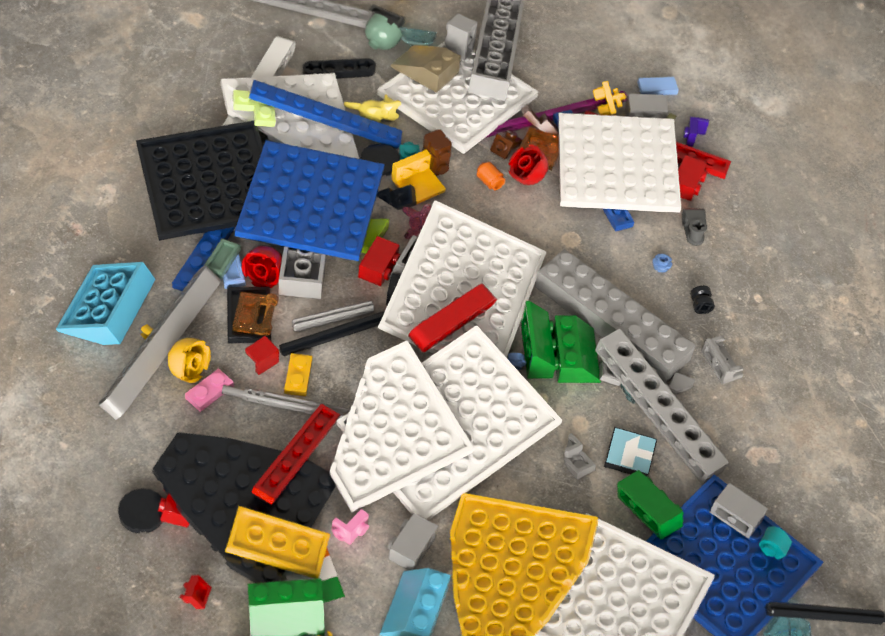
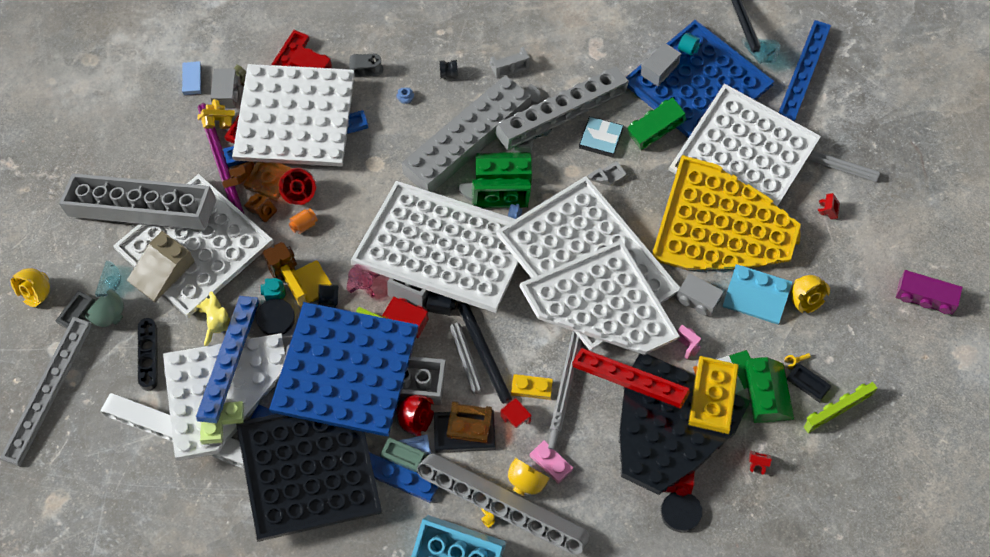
camera: 80 degrees left, 10 degrees up
red beam [408,283,497,353] -> none
light grey brick [444,14,477,61] -> none
dark purple bracket [683,116,709,147] -> none

